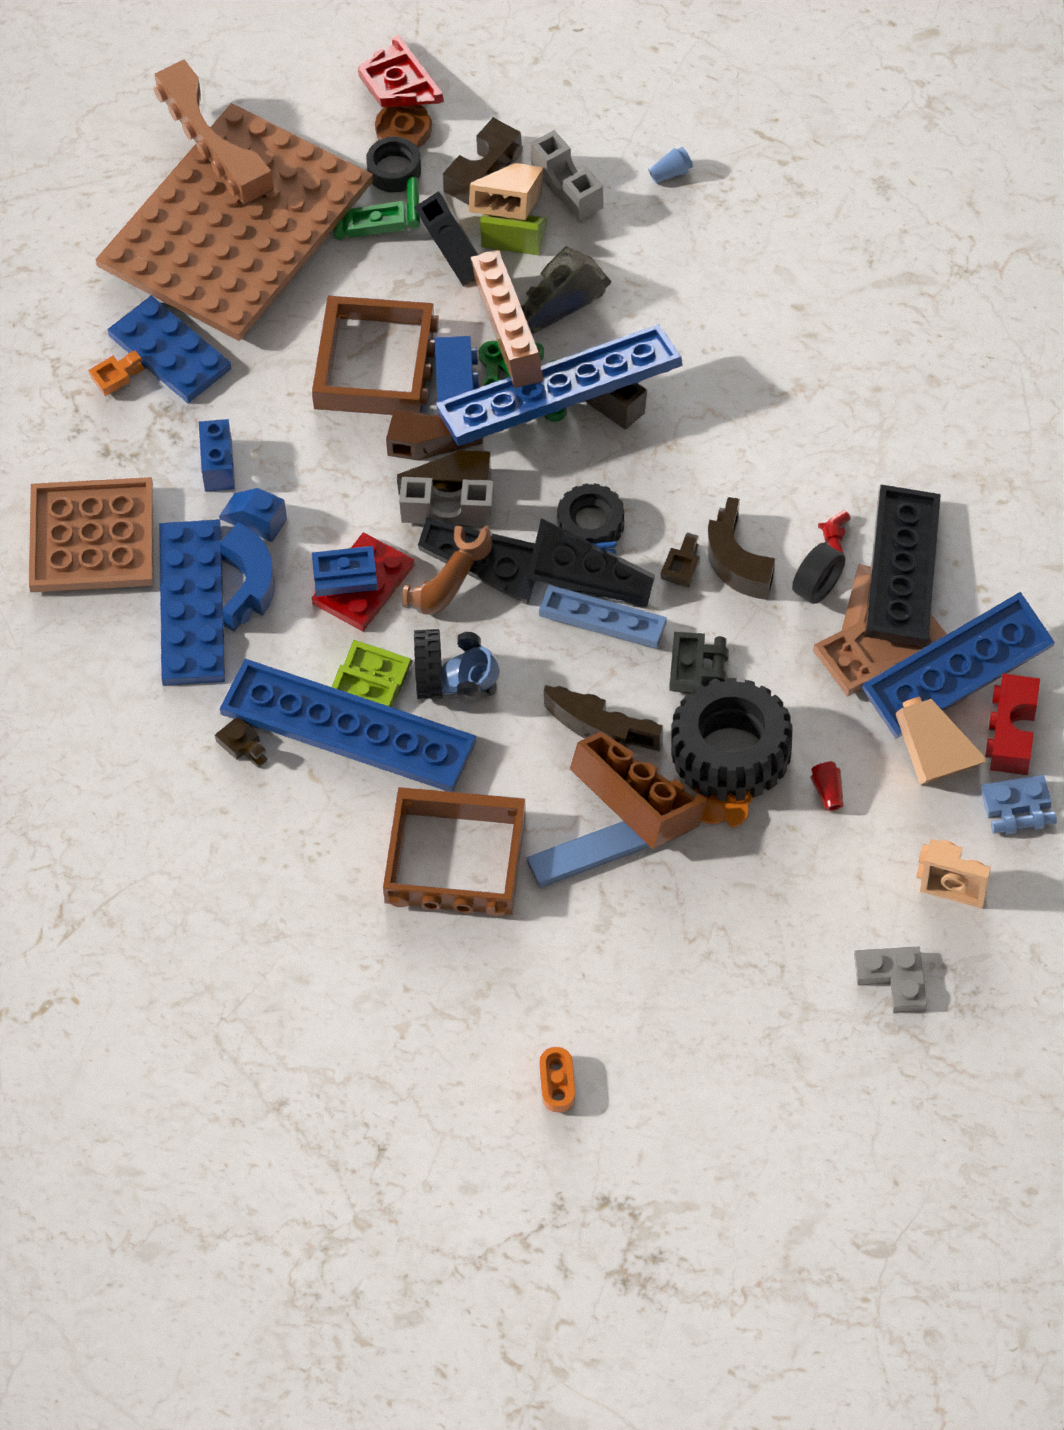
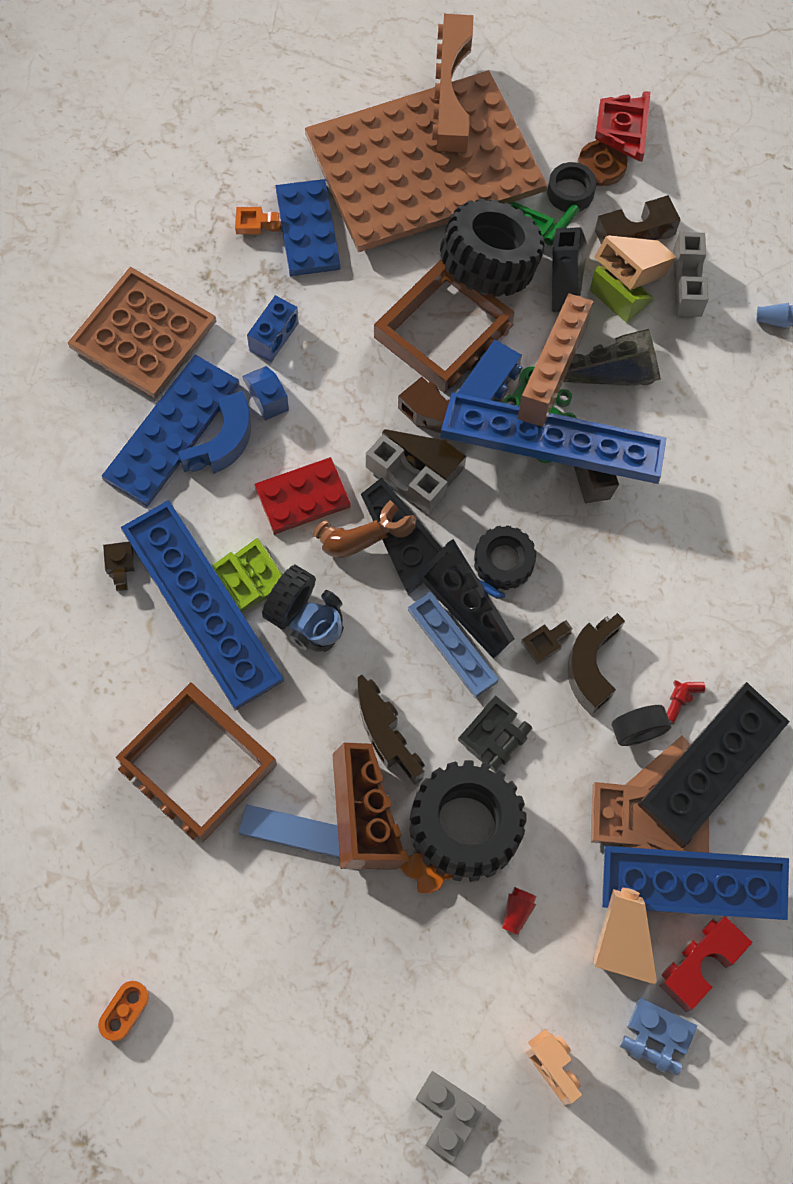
camera: 30 degrees right, 10 degrees up
blue plate [312,546,378,597] -> none
none -> black tyre [440,199,545,297]

